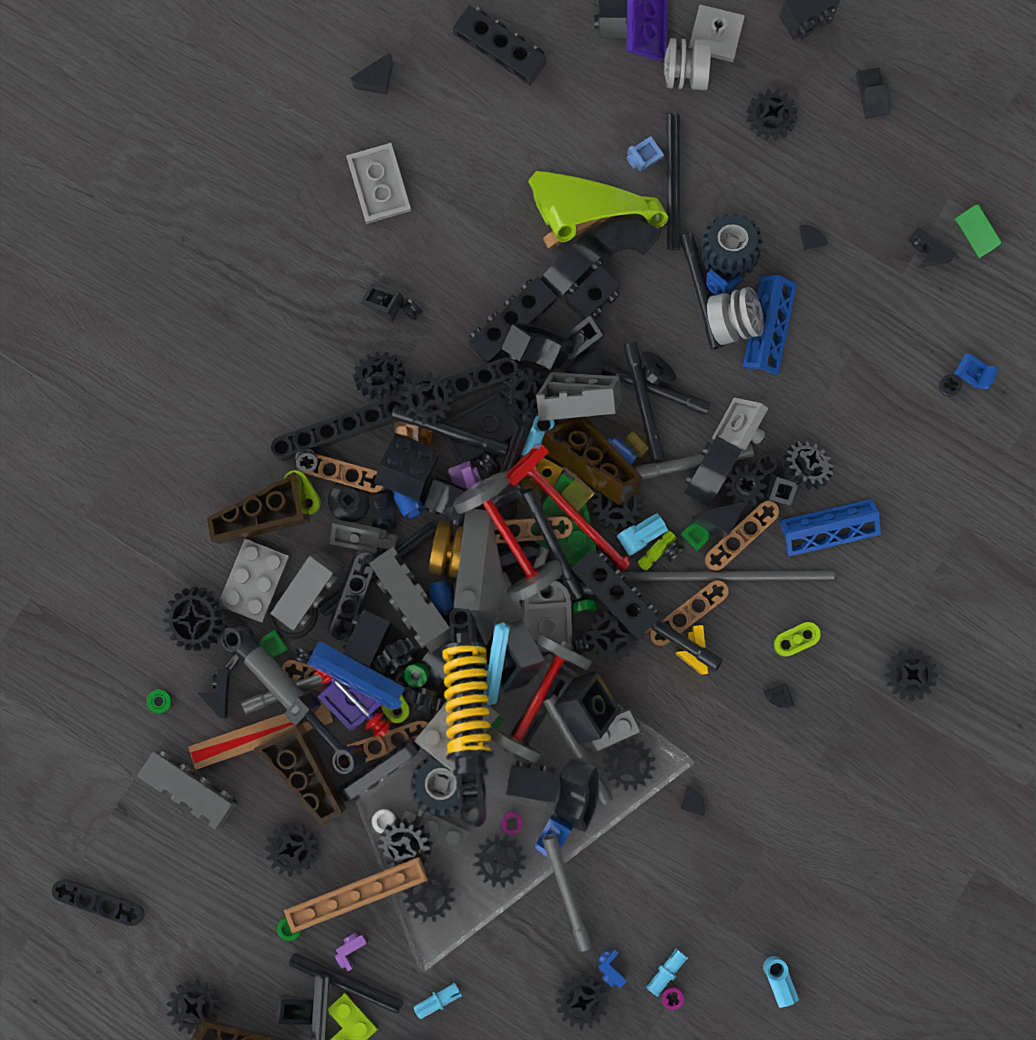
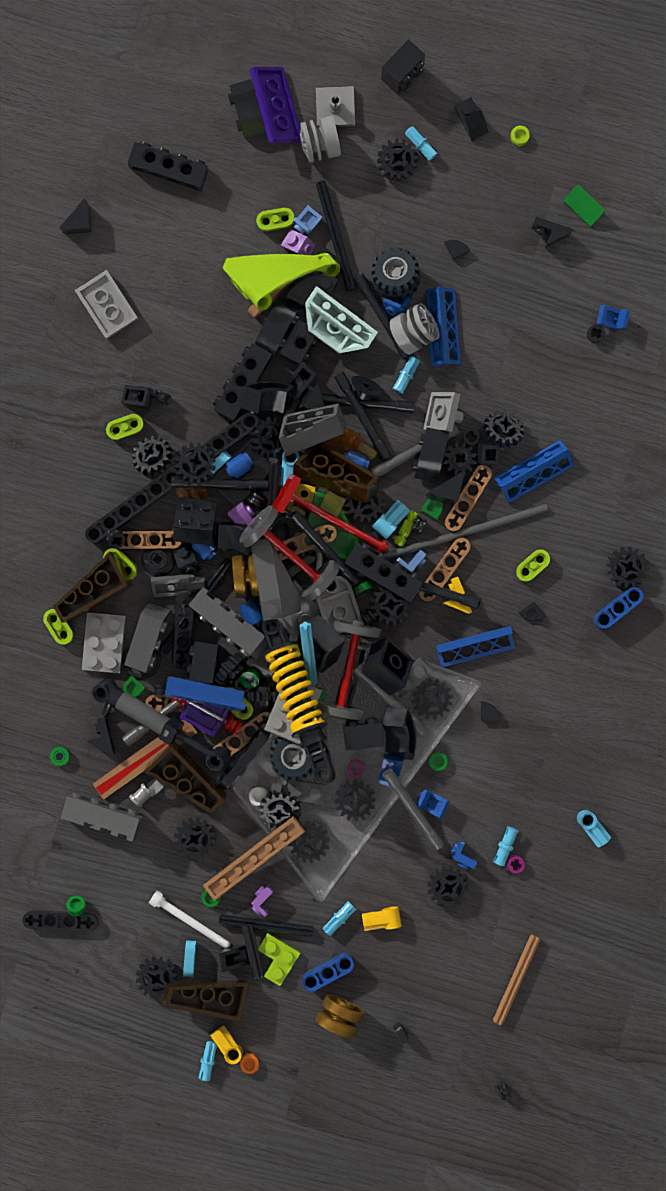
camera: 15 degrees left, 5 degrees up
black gear [163,586,229,652] -> none
none -> lime plate [43,609,74,645]
none -> green tile [66,896,86,916]
none -> lime plate [106,414,144,440]
none -> light grey connector [129,779,166,808]
none -> white piece [149,891,230,948]
none -> medium azure beam [183,940,196,978]
none -> medium azure beam [199,451,232,478]
none -> blue brick [225,452,255,479]
none -> lime plate [256,208,294,232]
none -> medium lavender bracket [281,229,315,255]
none -> light aqua wedge [305,286,378,353]
none -> clear orange bracket [327,429,360,452]
none -> yellow piece [362,907,402,931]
none -> medium azure axle [393,356,420,394]
none -> medium blue bracket [397,550,426,573]
none -> medium azure axle [405,126,438,161]
none -> blue bracket [417,790,450,819]
none -> green tile [428,752,448,771]
none -> blue fence [435,626,515,668]
none -> lime tile [510,126,530,146]
none -> blue beam [593,587,643,628]

